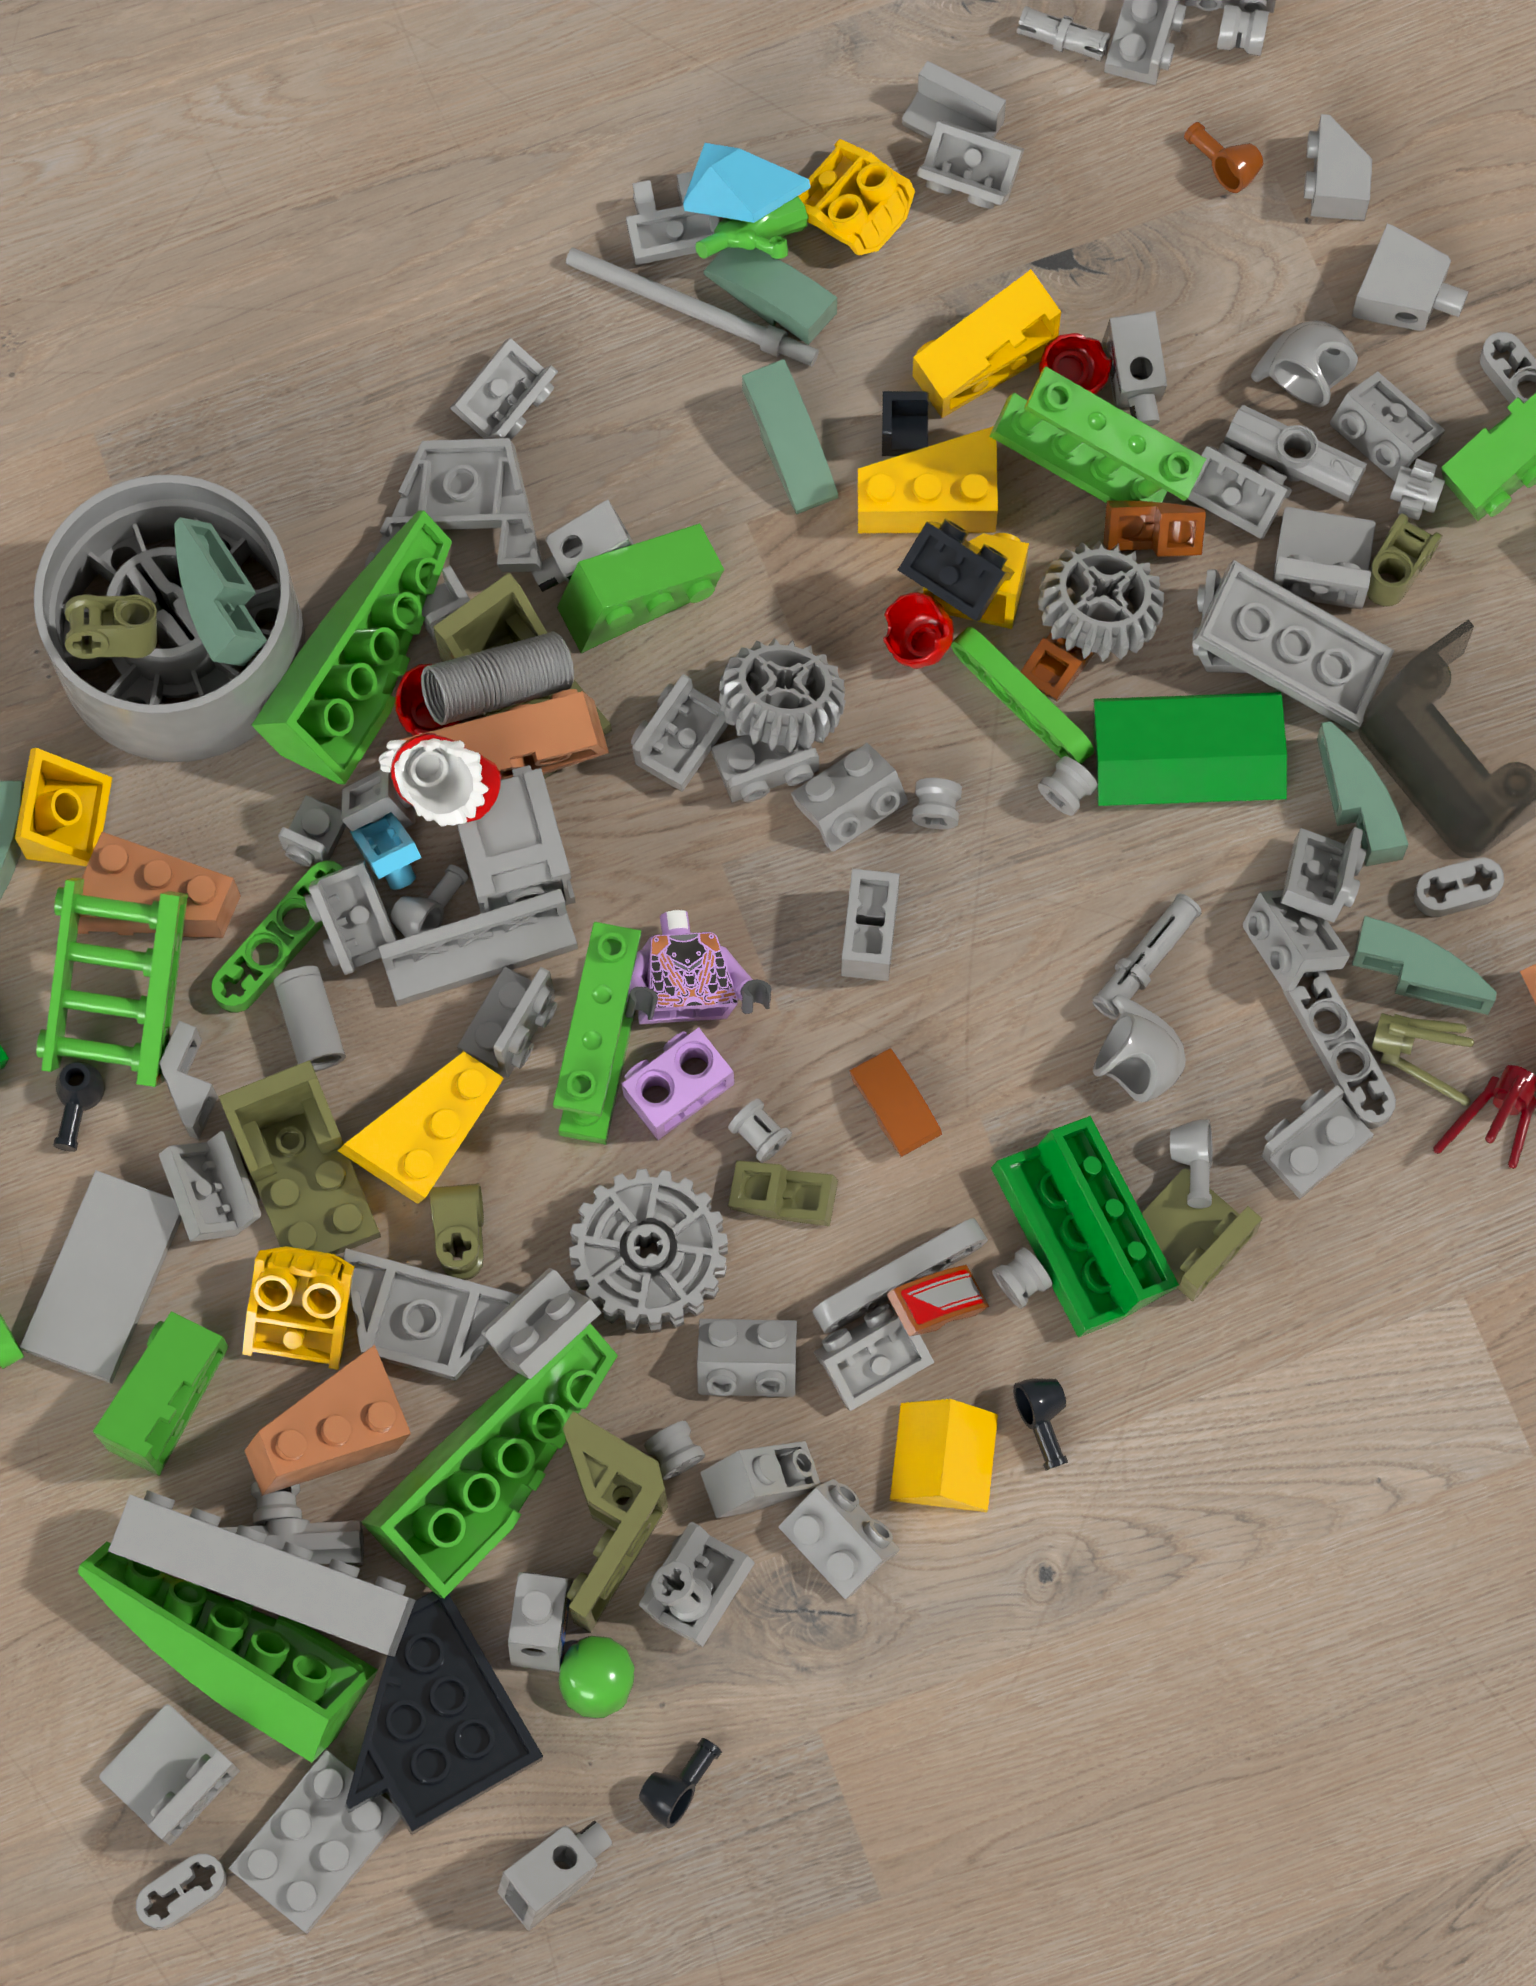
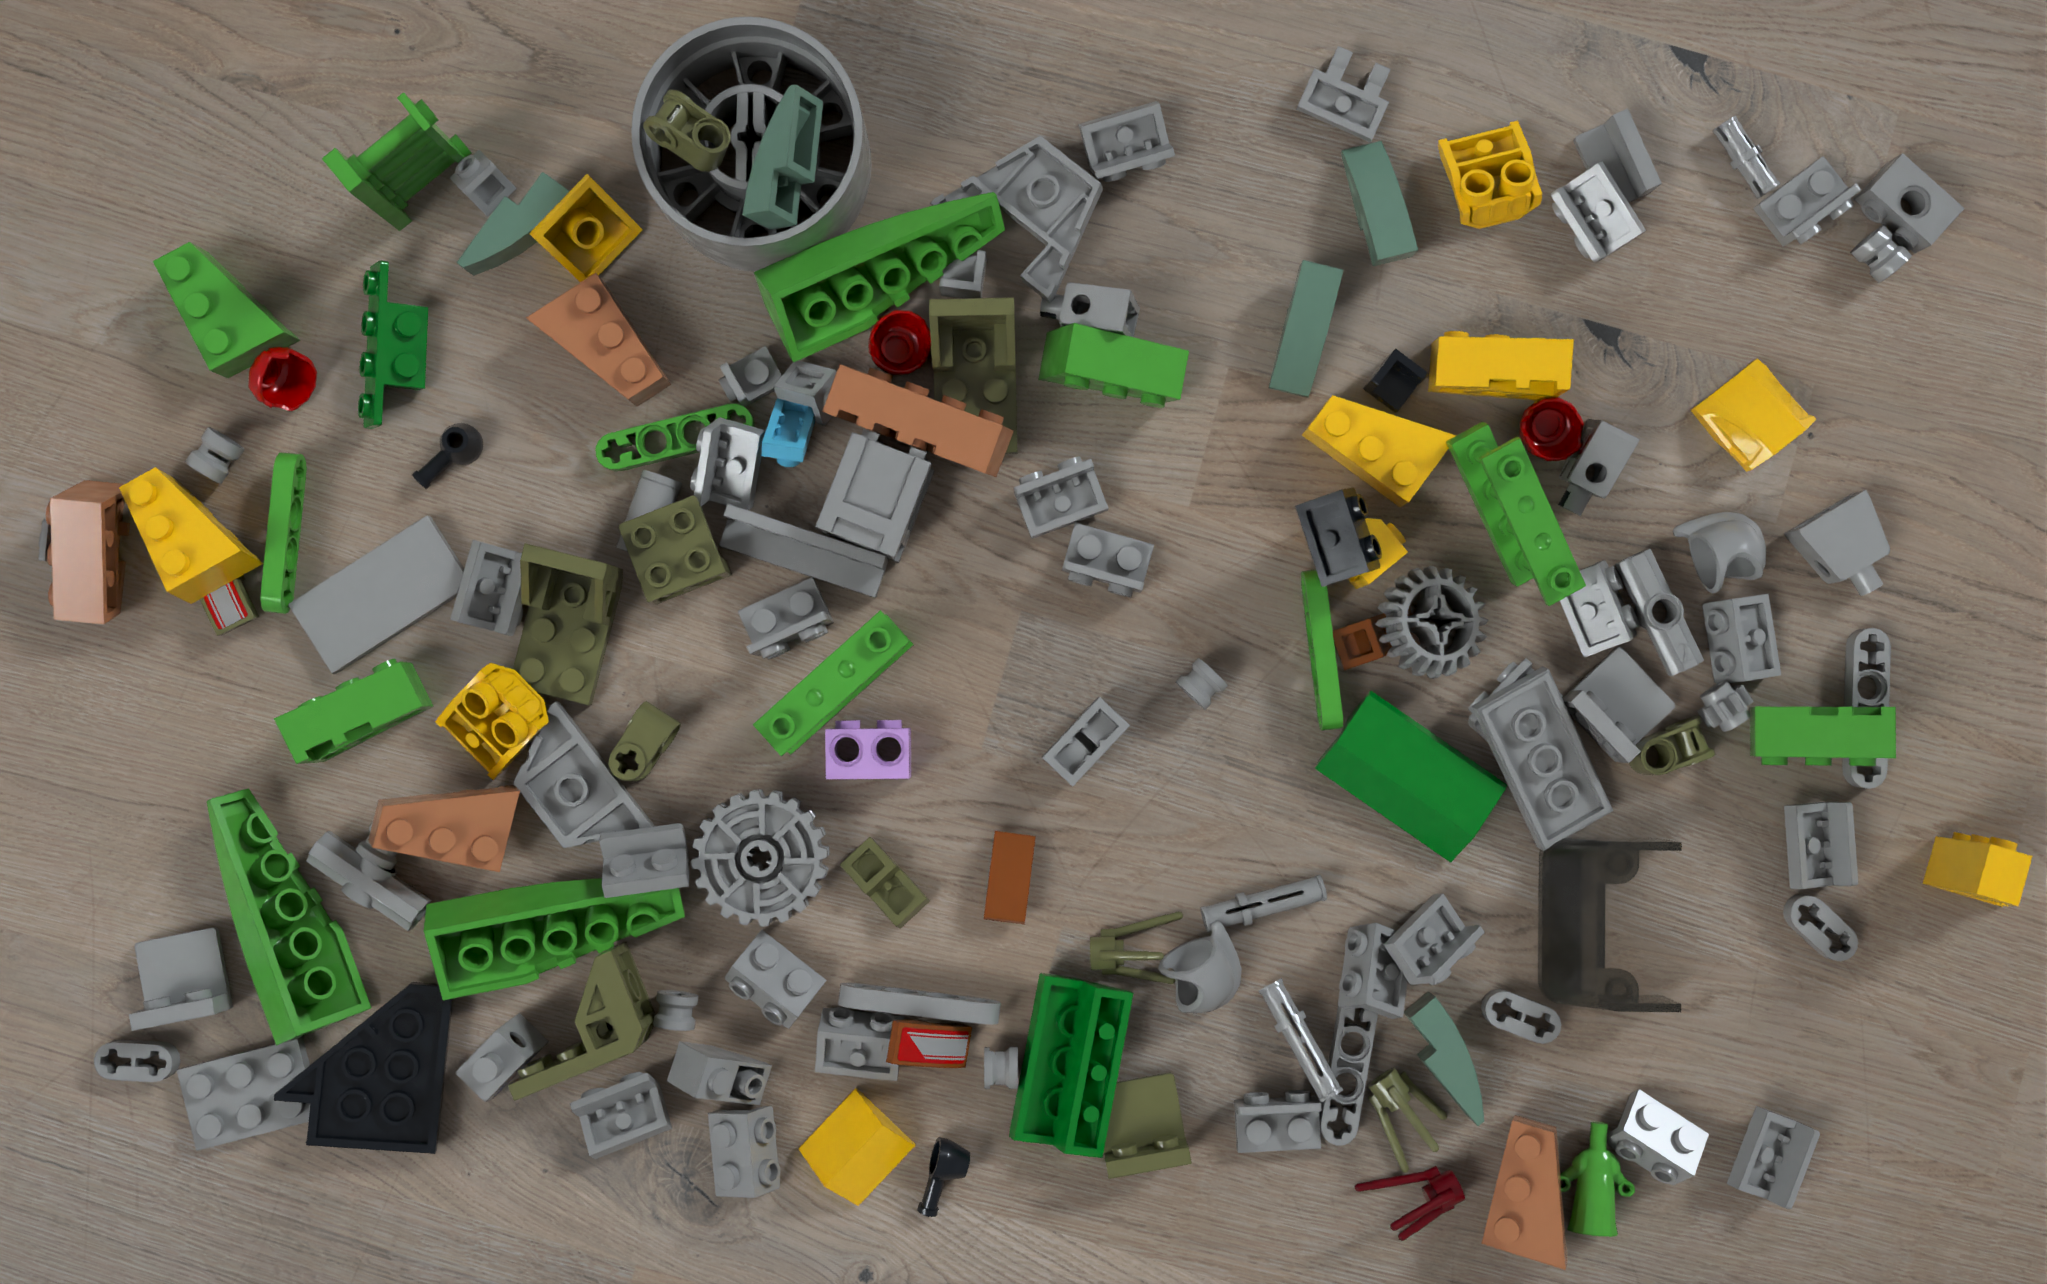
camera: 35 degrees right, 15 degrees up
bright green fence [36,877,188,1087] -> none
light grey brick [108,1490,416,1657] -> none
light grey slope [159,1021,218,1140] -> none
yellow wedge [338,1051,504,1204] -> none
white hair [378,733,502,827] -> none
light grey bar [390,864,468,938] -> none
light grey piece [421,631,574,725] -> none
light grey torso [497,1821,612,1931] -> none
bright green hair [558,1635,635,1718] -> none
light grey bar [566,247,819,367] -> none
torso [624,910,772,1024] -> none
black bar [639,1738,722,1828] -> none
light grey bush [651,1561,712,1622] -> none
medium azure slope [683,143,811,223] -> none
bright green piece [695,196,808,259] -> none
light grey gear [719,638,846,753] -> none
light grey bush [728,1099,792,1163] -> none
light grey bracket [791,743,908,851] -> none
red hair [883,592,954,669] -> none
light grey wheel [1038,756,1098,816] -> none
dark orange slope [1103,500,1206,557] -> none
light grey bar [1170,1119,1213,1209] -> none
dark orange bar [1184,122,1264,193] -> none
light grey slope [1304,114,1372,221] -> none
sand green slope [1317,721,1409,866] -> none
none -> olive bracket [619,496,732,605]
none -> olive plant [1090,912,1183,984]
none -> light grey pin [1259,978,1343,1102]
none -> yellow slope [1690,358,1816,472]

